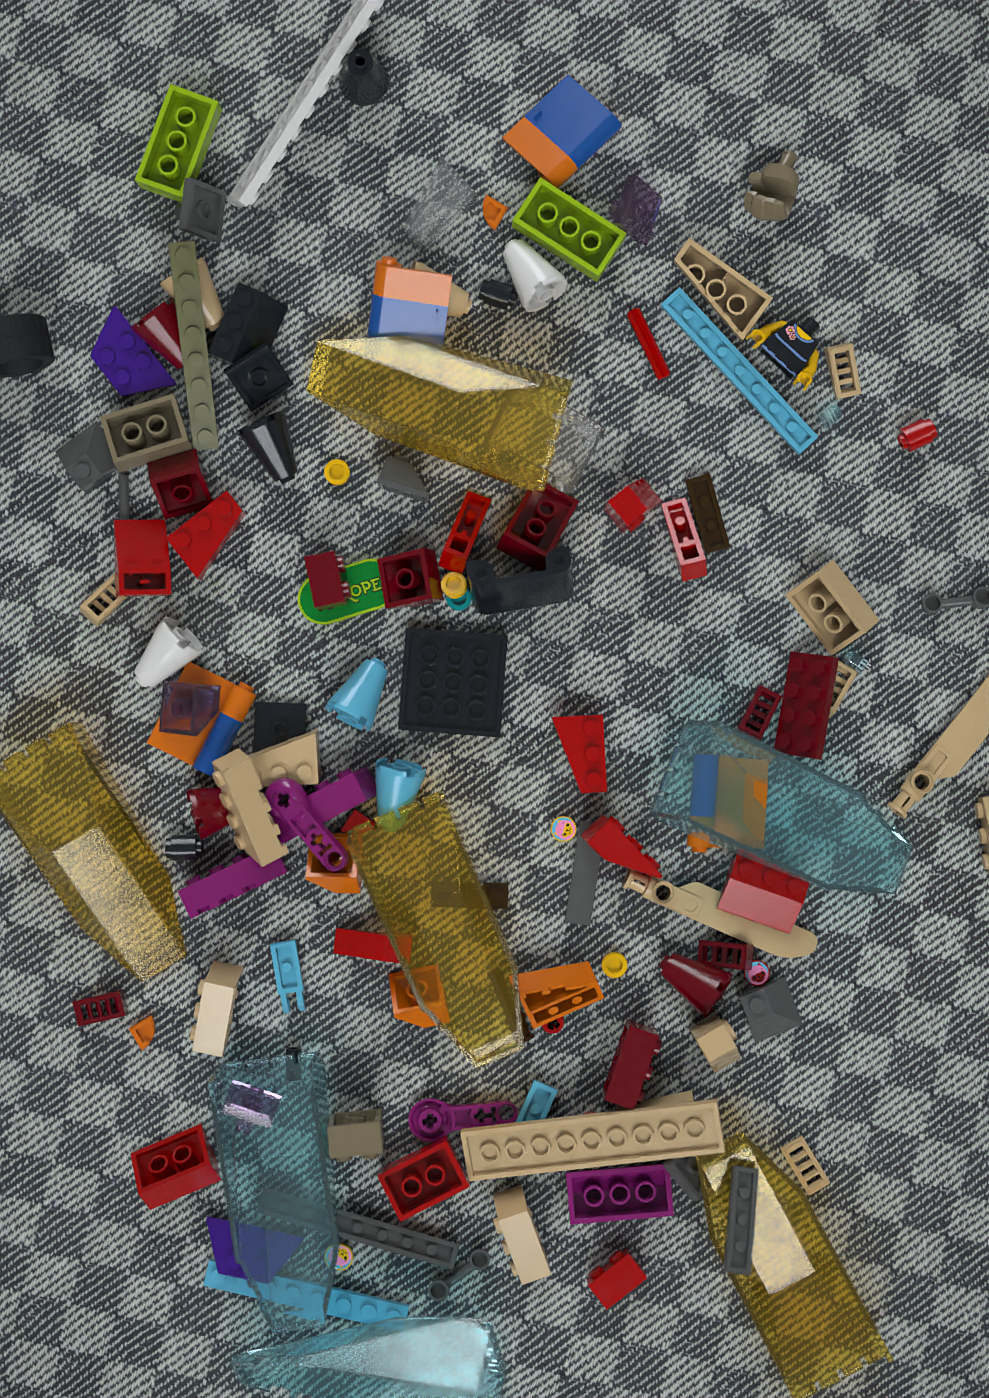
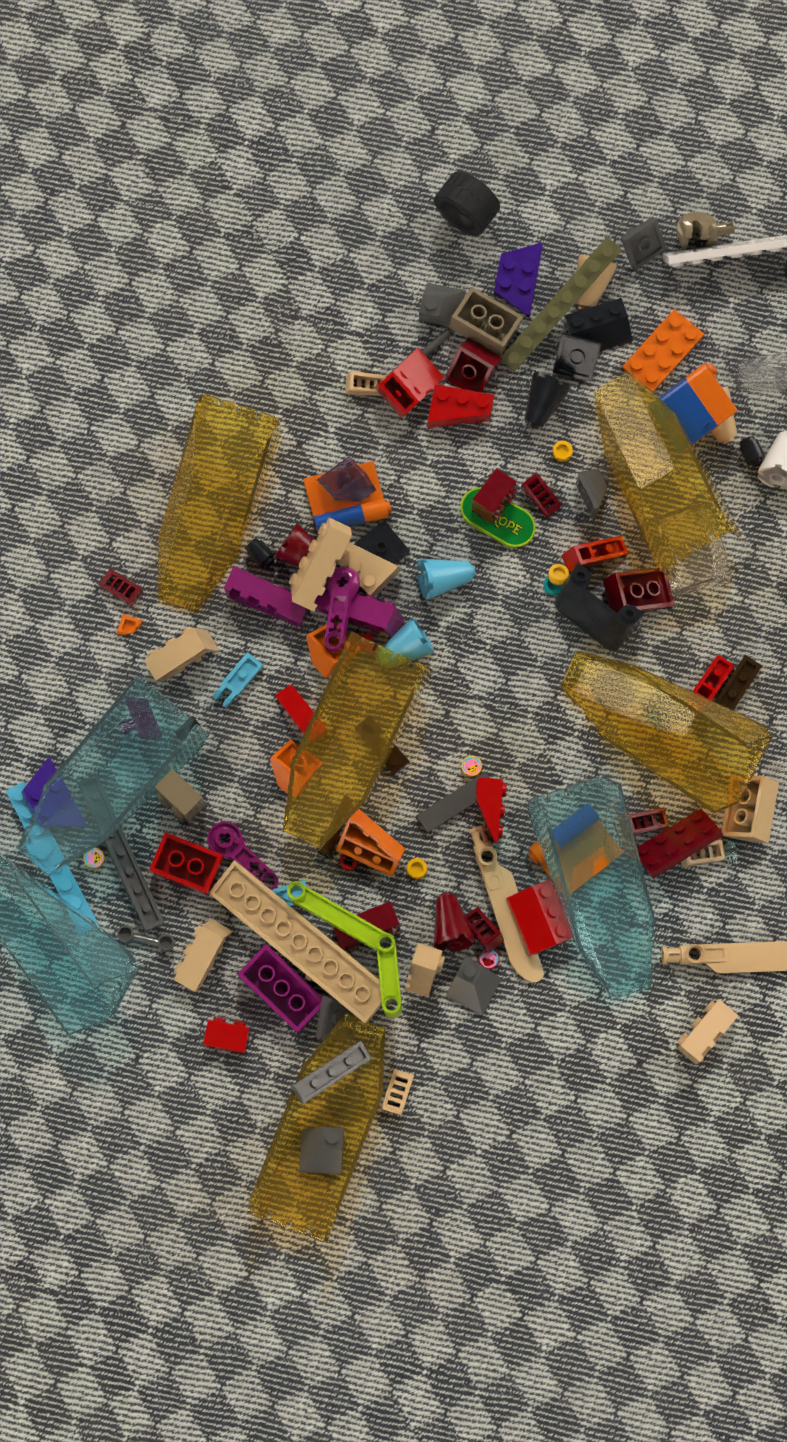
camera: 45 degrees right, 10 degrees down
dark red cone [130,297,183,370] -> none
red slope [130,1124,221,1210] -> none
white cone [134,616,203,687] -> none
lime brick [135,84,222,203] -> none
dark red slope [377,548,444,609] -> none
black plate [398,628,508,738] -> none
red wedge [551,715,607,793] -> none
red wedge [604,478,662,533] -> none
none -> lime piece [287,881,402,1018]
none -> dark grey slope [299,1127,345,1175]
none -> dark red slope [521,472,562,518]
none -> clear yellow windscreen [560,651,772,814]
none -> orange plate [622,309,705,394]
none -> dark tan piece [676,213,735,250]

